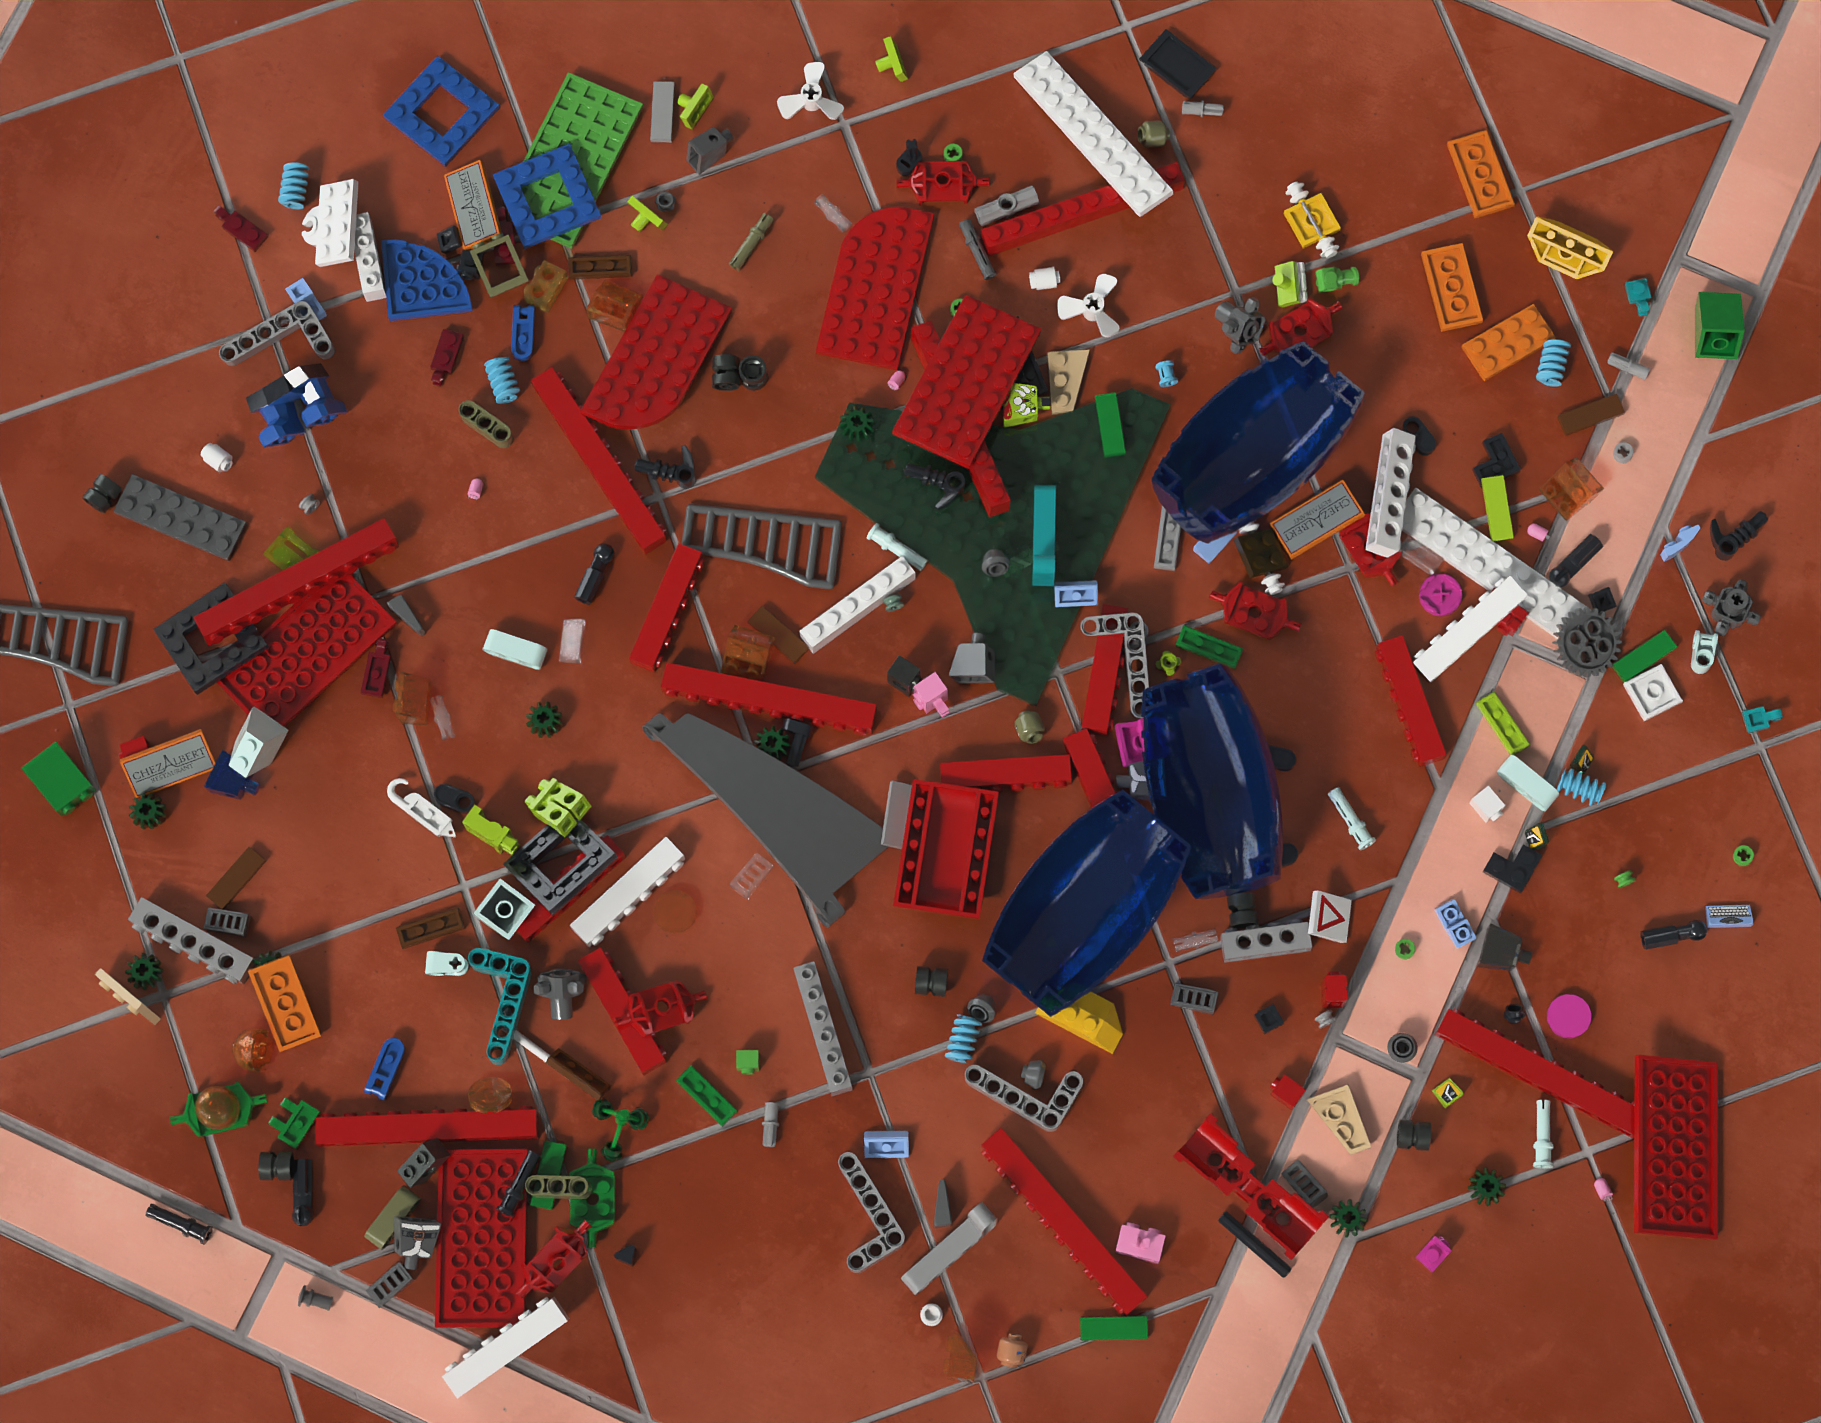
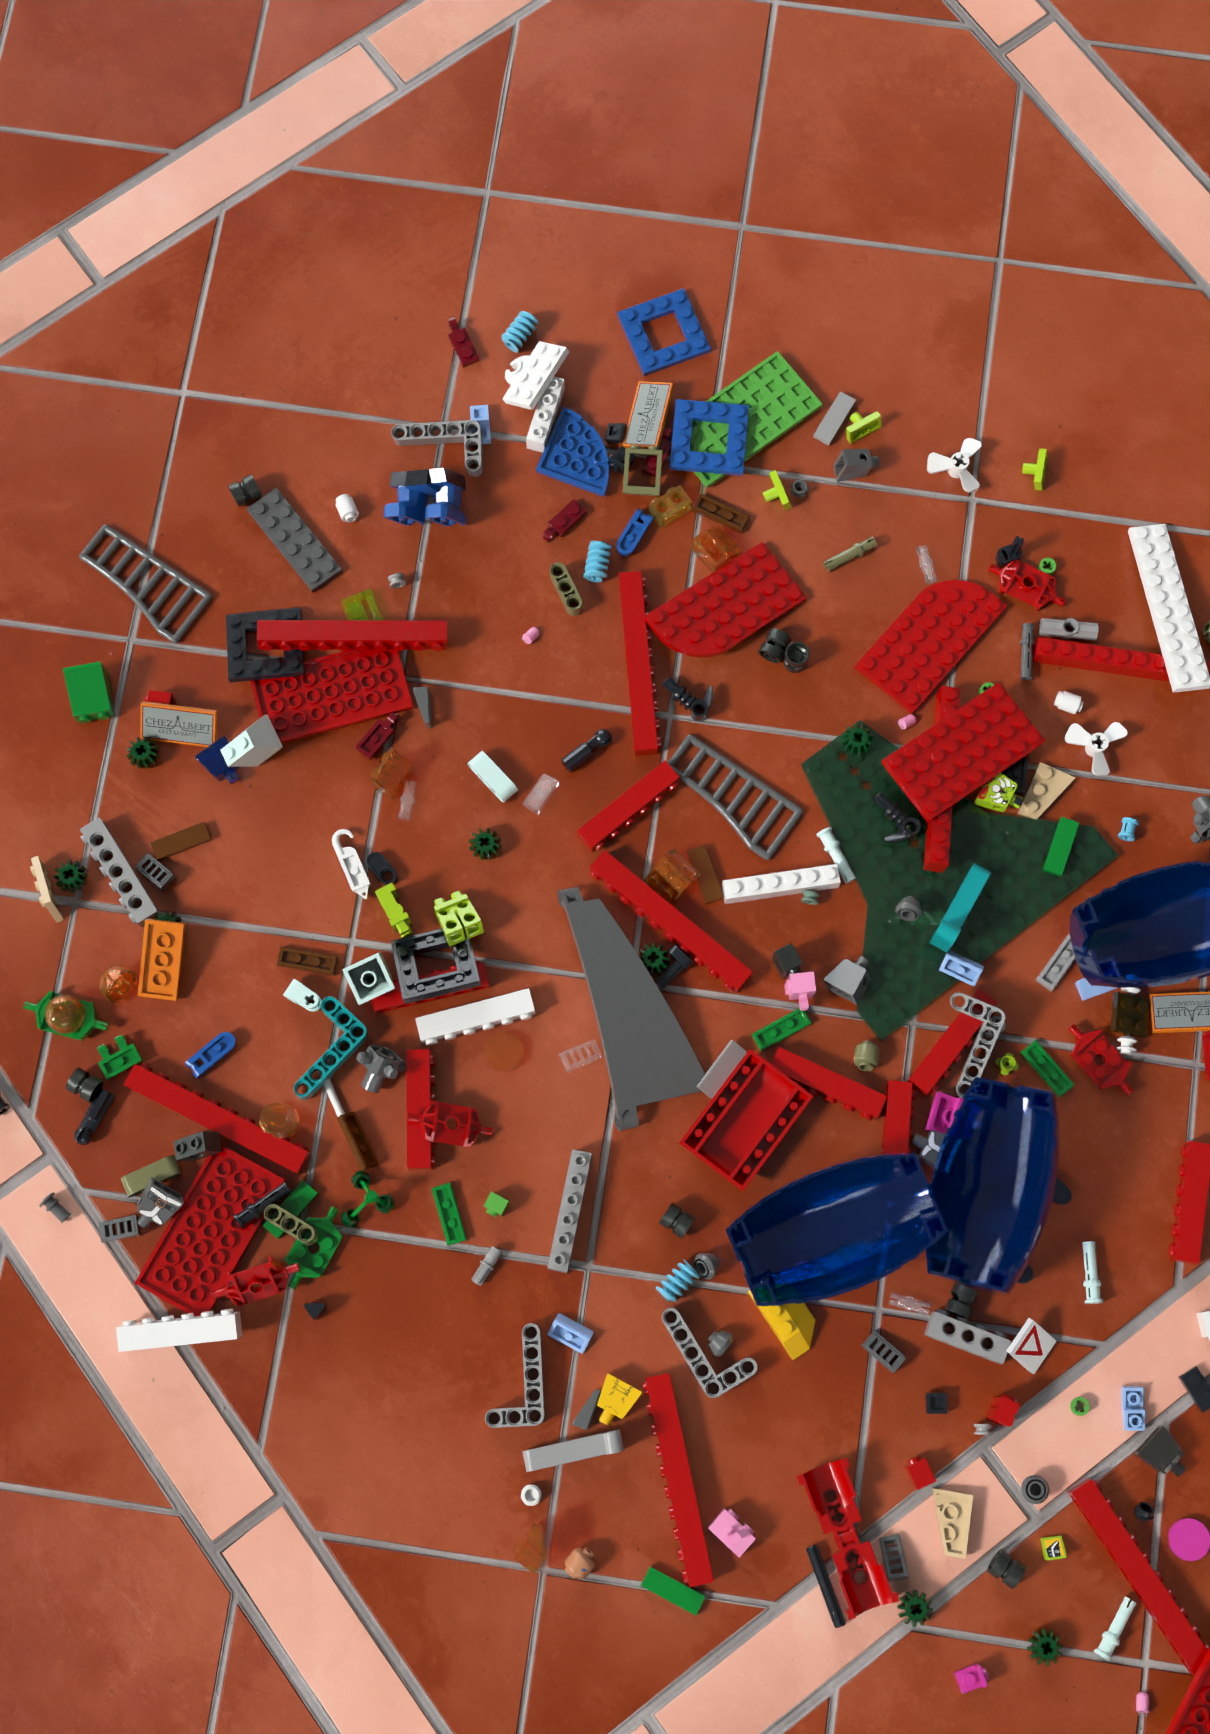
camera: 25 degrees right, 0 degrees up
none -> yellow torso [597,1374,642,1426]
none -> green tile [751,1008,812,1052]

